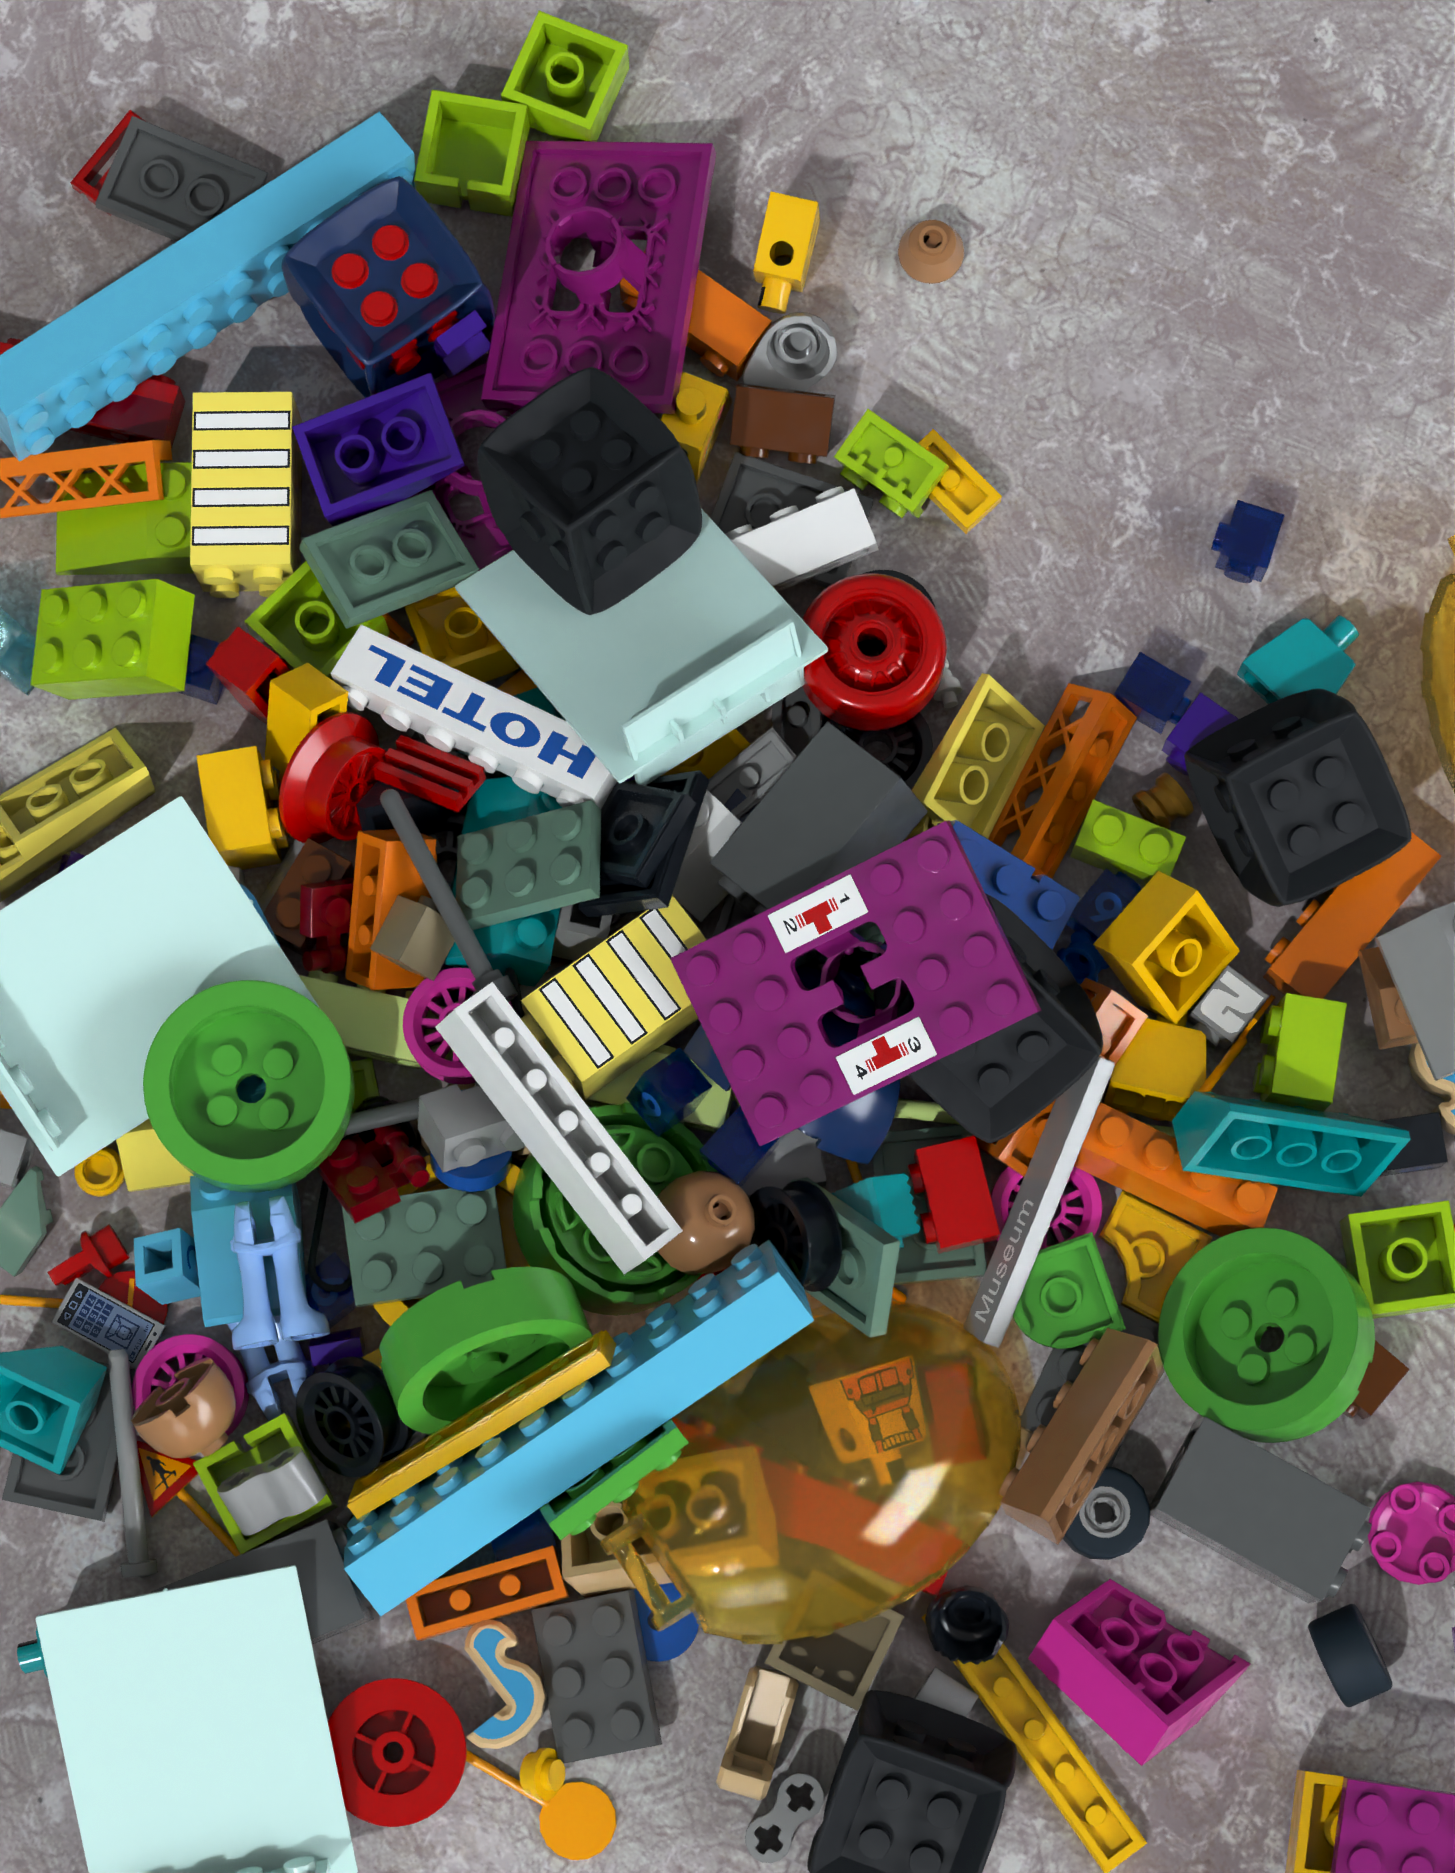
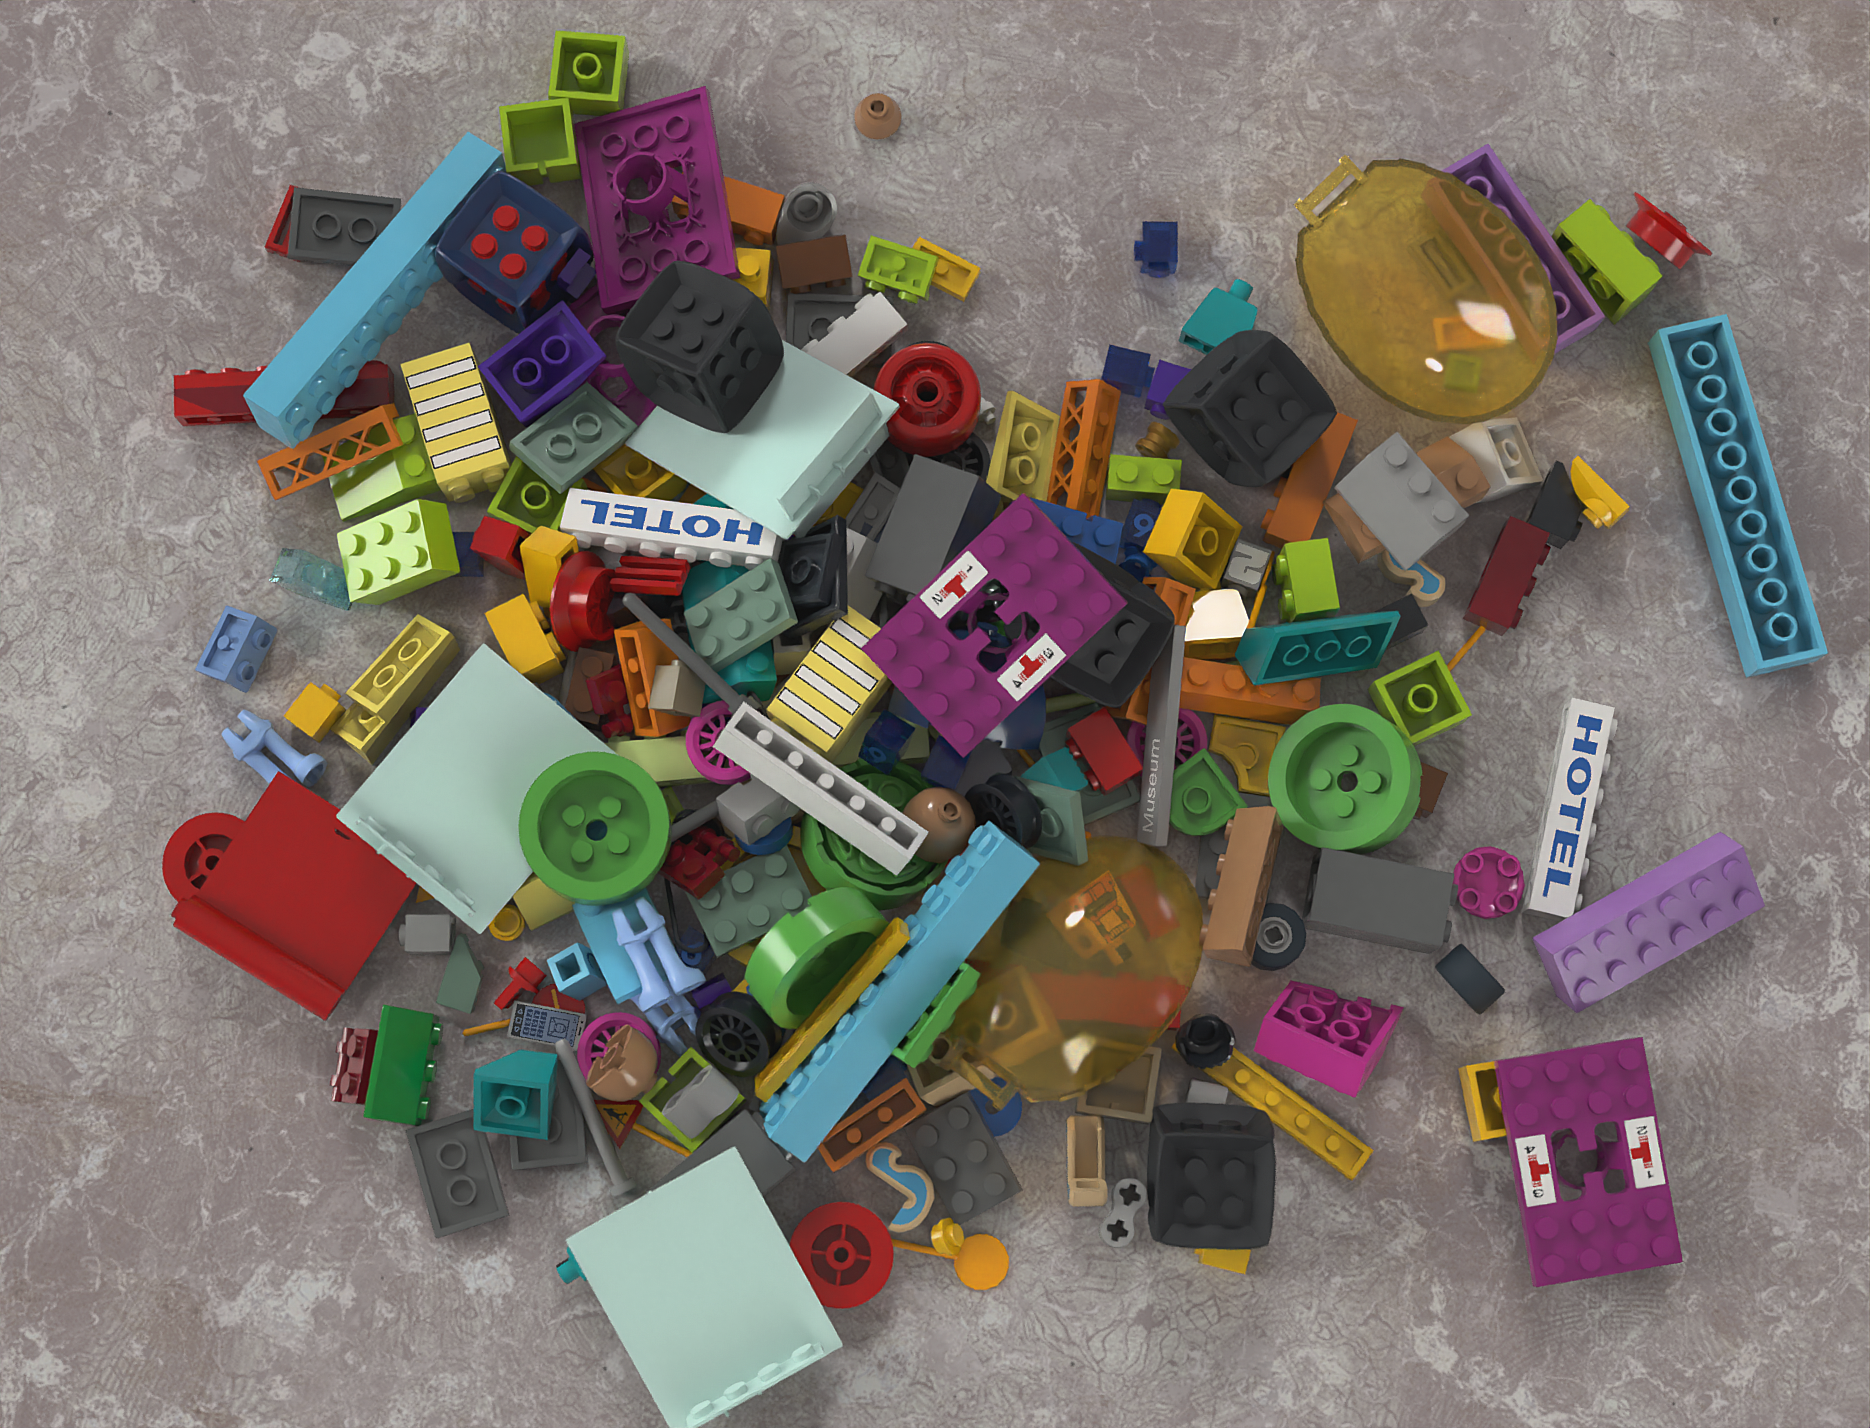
camera: 20 degrees left, 0 degrees up
yellow torso [753,191,820,314] -> none

